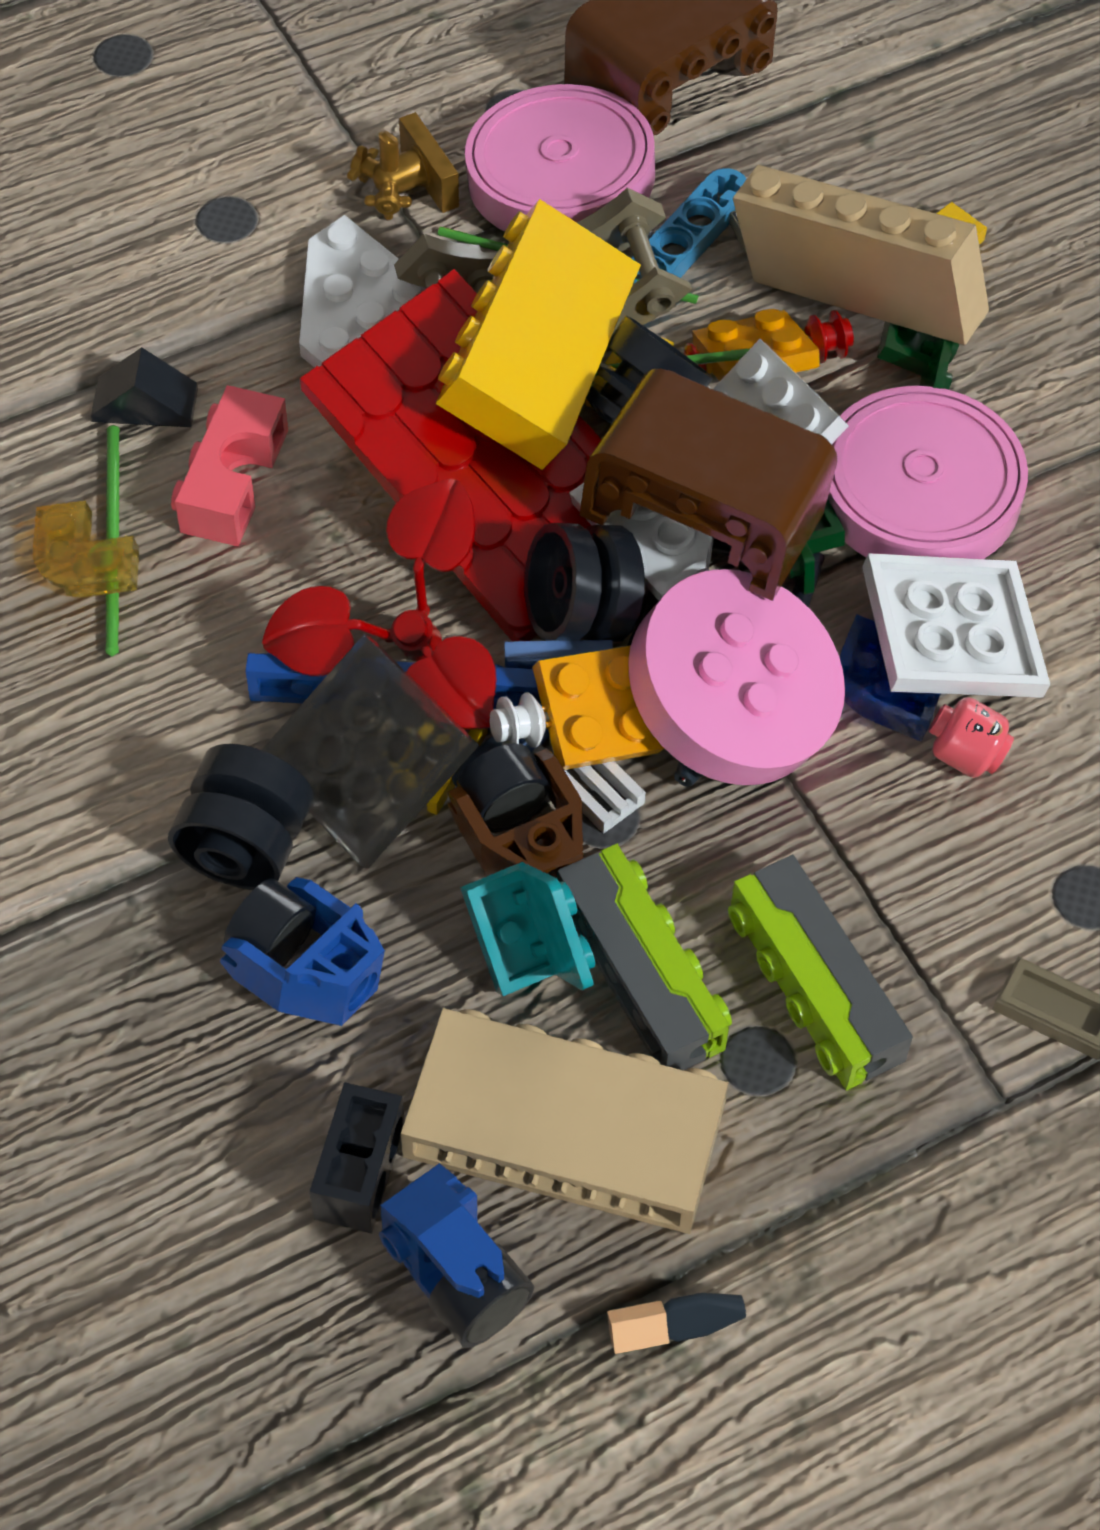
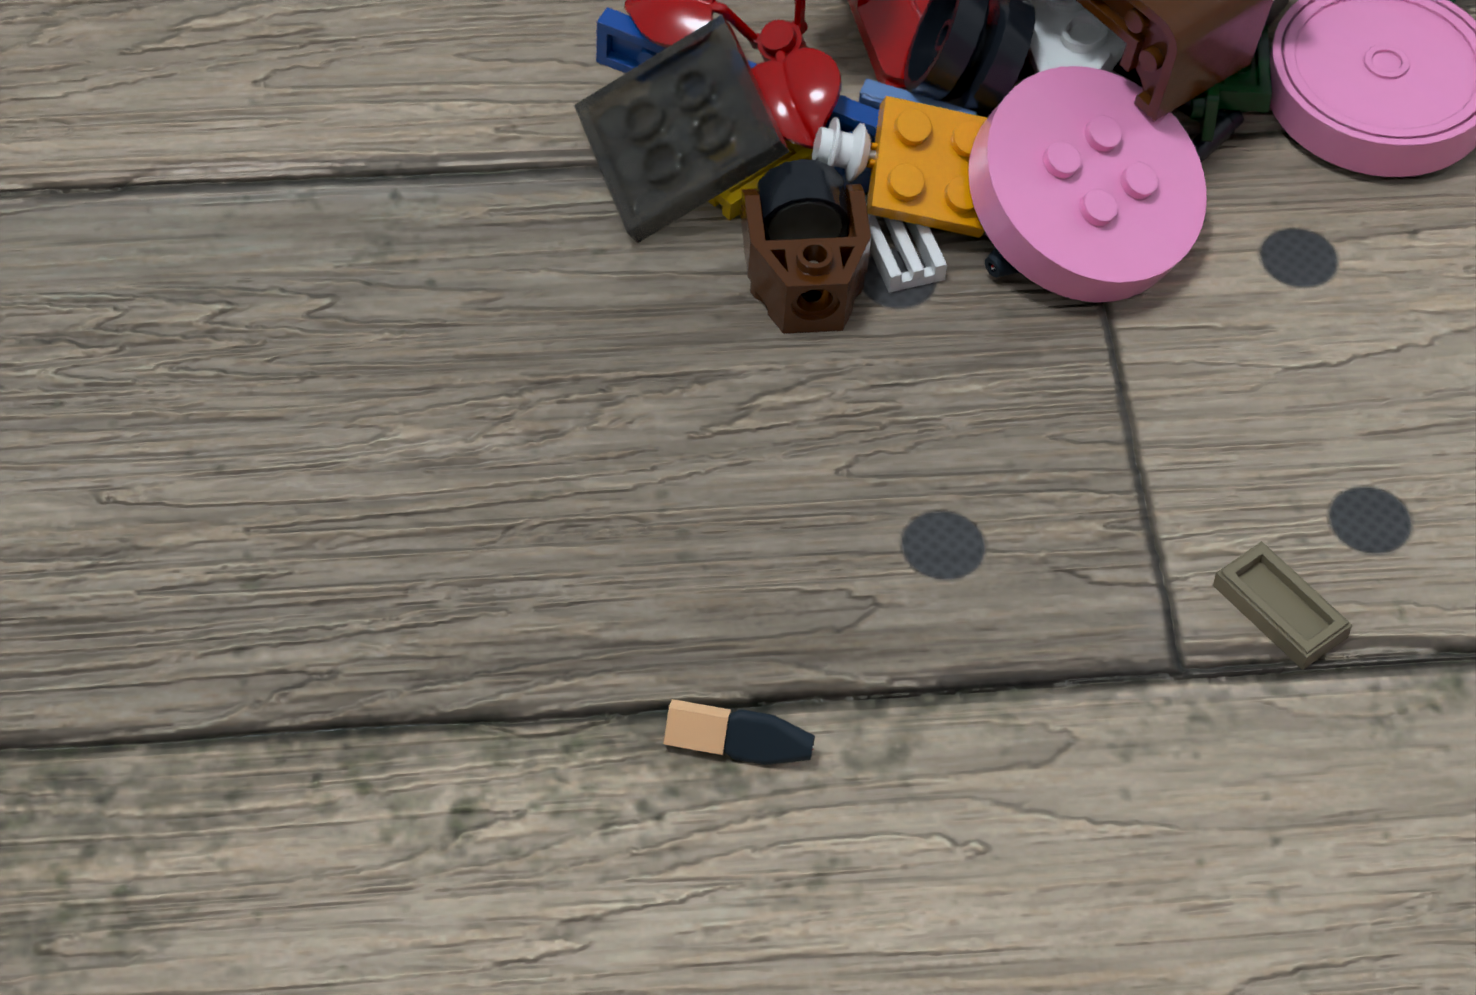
camera: 20 degrees right, 5 degrees down
black wheel [168,744,314,890] -> none
blue piece [220,877,385,1026] -> none
black brick [309,1082,405,1234] -> none
blue piece [379,1163,535,1348] -> none
tan brick [401,1008,729,1234] -> none
teal bracket [460,862,595,996] -> none
dark grey piece [557,843,732,1070] -> none
piece [728,854,913,1091] -> none
clear blue plate [839,614,940,742] -> none
white plate [862,553,1050,698] -> none
coral head [928,697,1014,778] -> none

